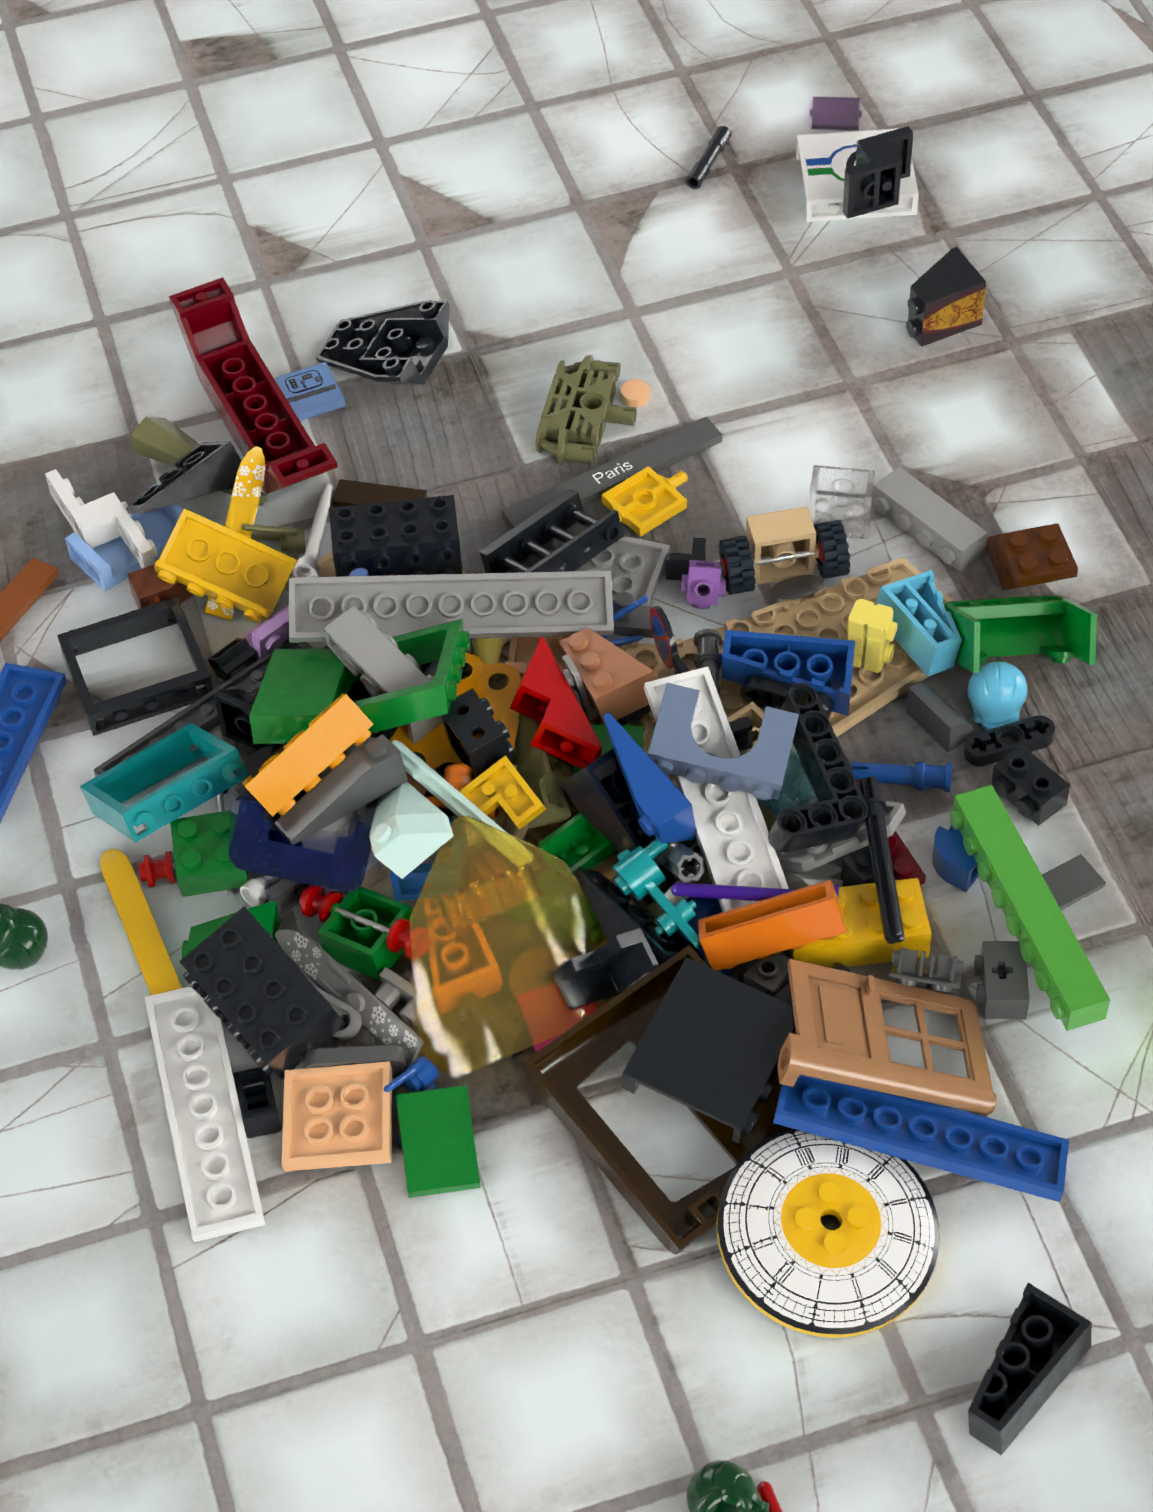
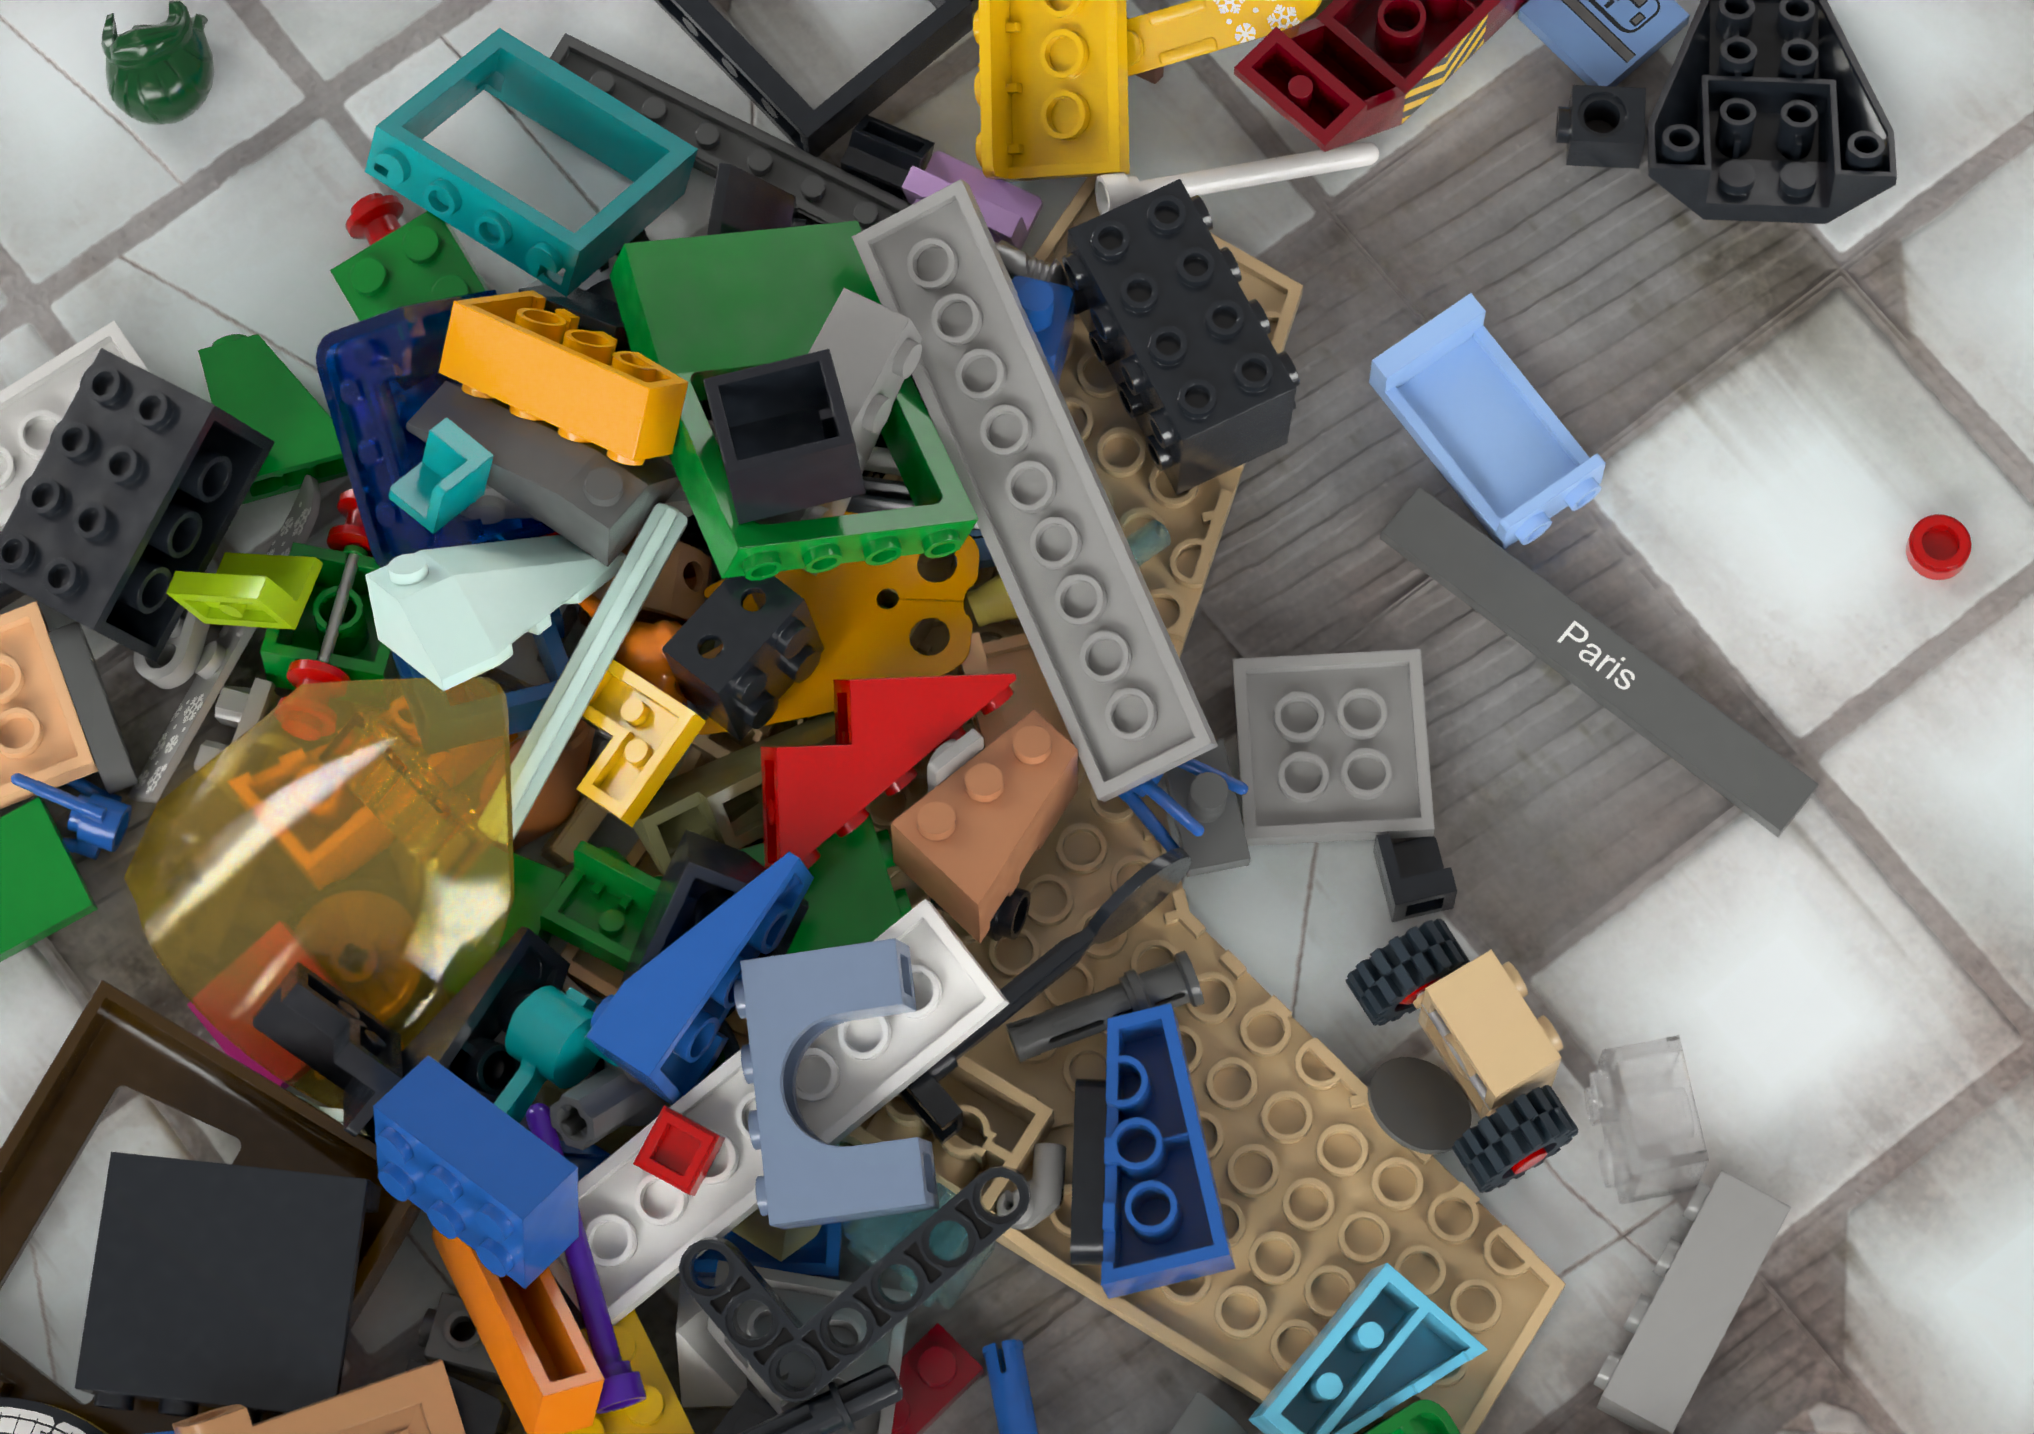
camera: 70 degrees right, 20 degrees up
yellow piece [100,849,182,995] -> none
olive plant [242,524,306,560] -> none
dark brown tile [332,479,428,507] -> none
black fence [479,489,624,573] -> none
olive piece [535,354,637,465] -> none
yellow plate [602,466,688,537] -> none
light nougat tile [621,379,650,407] -> none
medium lavender brick [680,560,726,609] -> none
light yellow brick [846,599,898,673] -> none
none -> lime panel [166,552,323,630]
none -> blue piece [373,1055,579,1289]
none -> teal panel [389,417,494,534]
none -> red tile [633,1106,725,1196]
none -> black piece [703,349,866,524]
none -> light blue panel [1369,293,1606,550]
none -> black brick [1556,85,1646,169]
none -> red tile [1906,514,1972,580]

